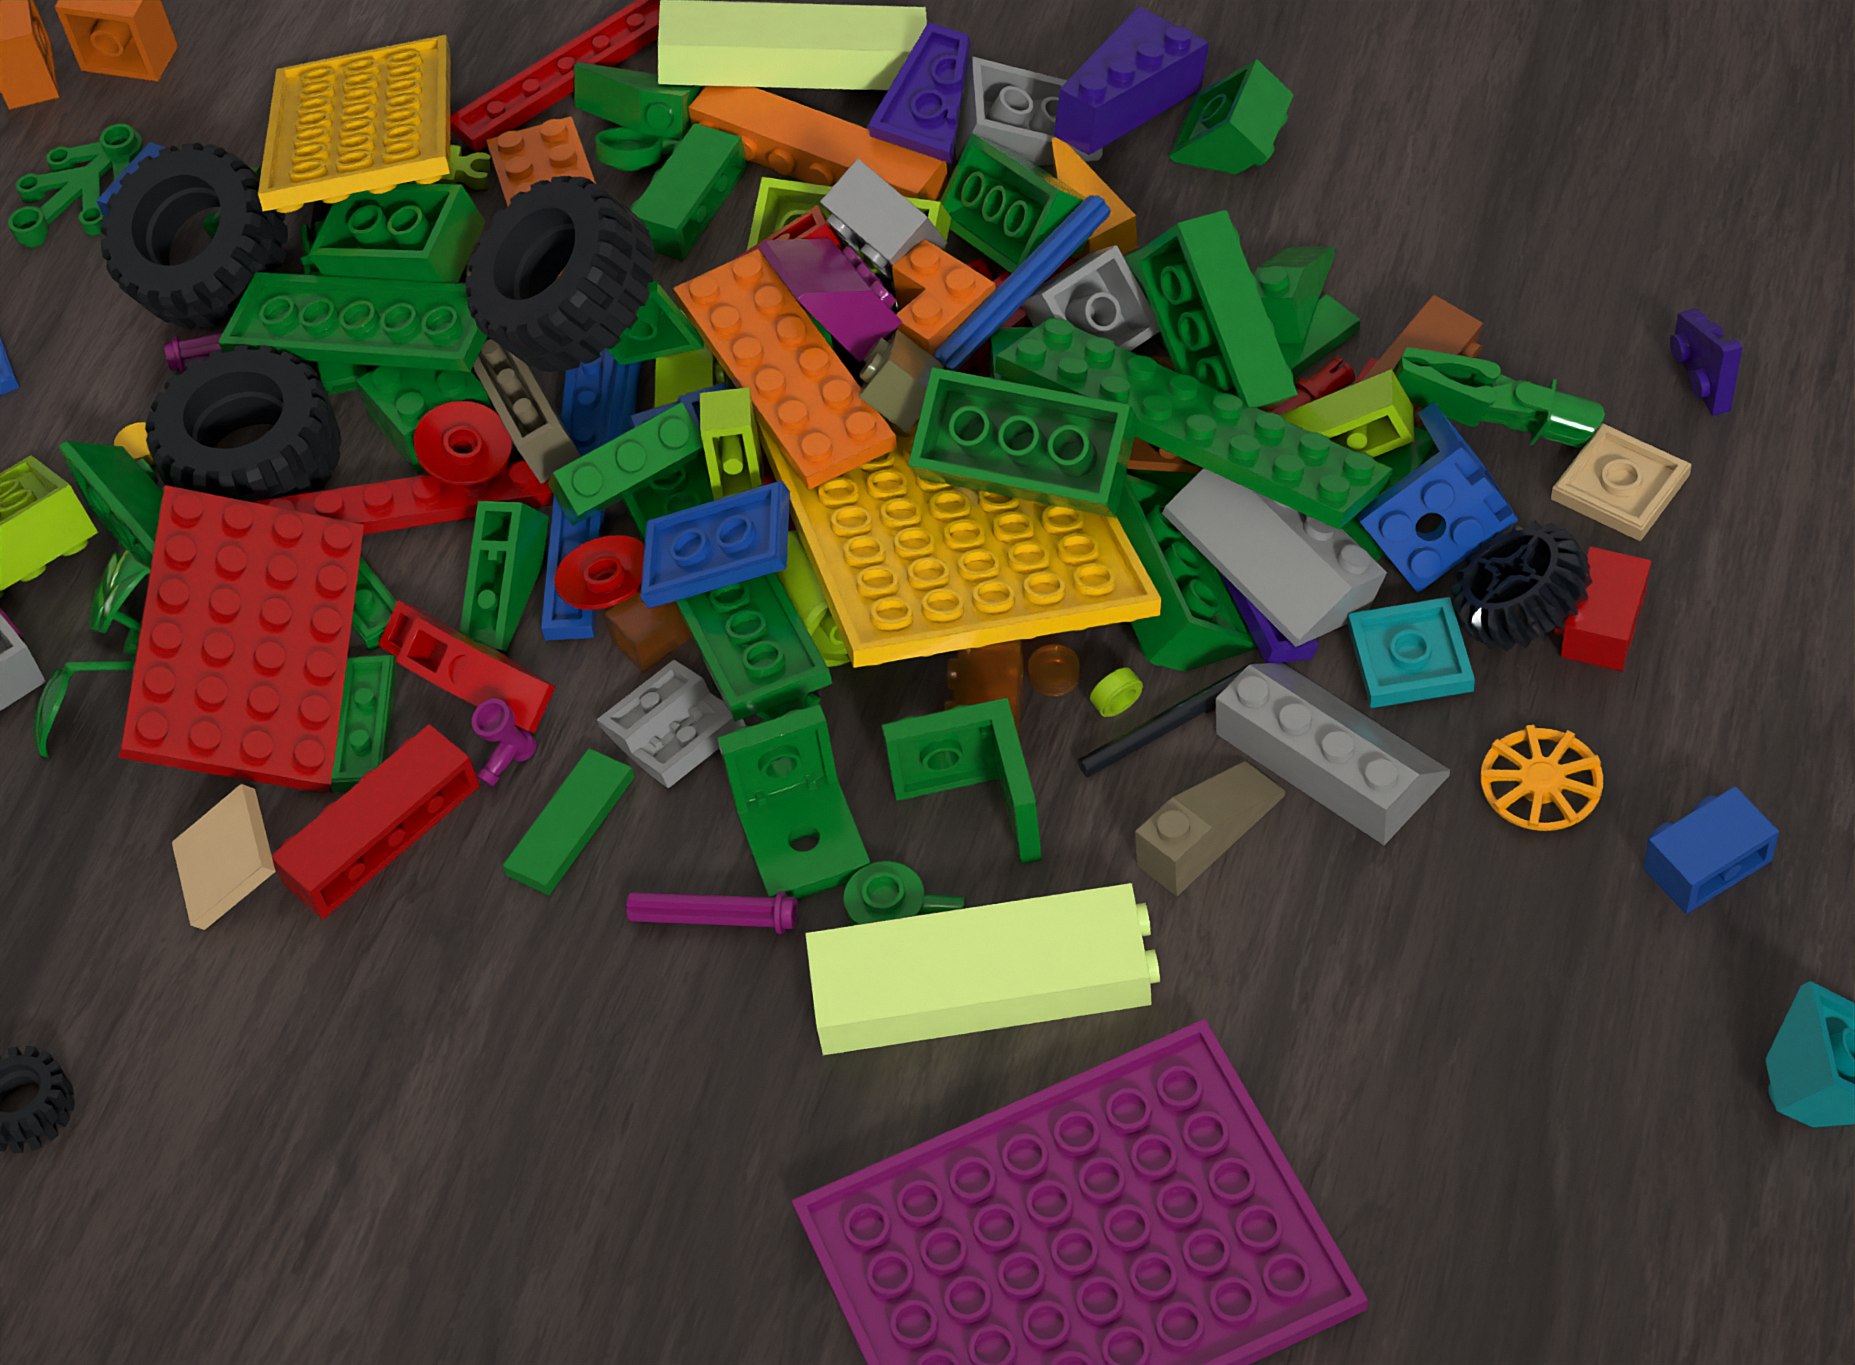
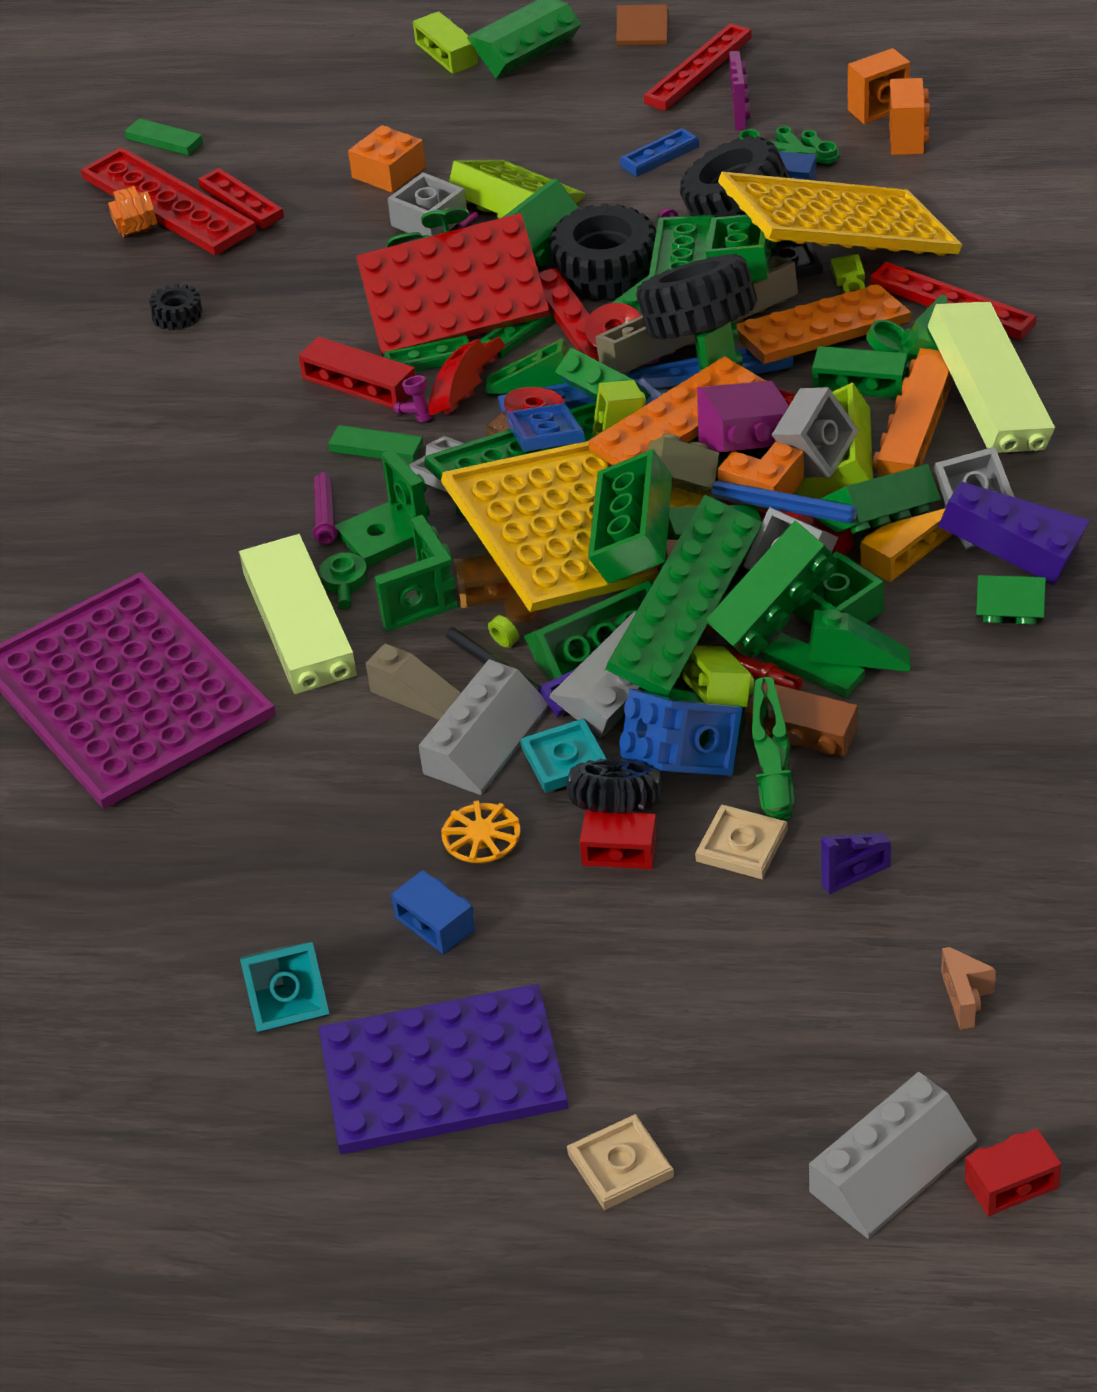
camera: 75 degrees right, 10 degrees down
tan tile [172,784,276,930] -> none
dark purple wing [868,22,971,164] -> none

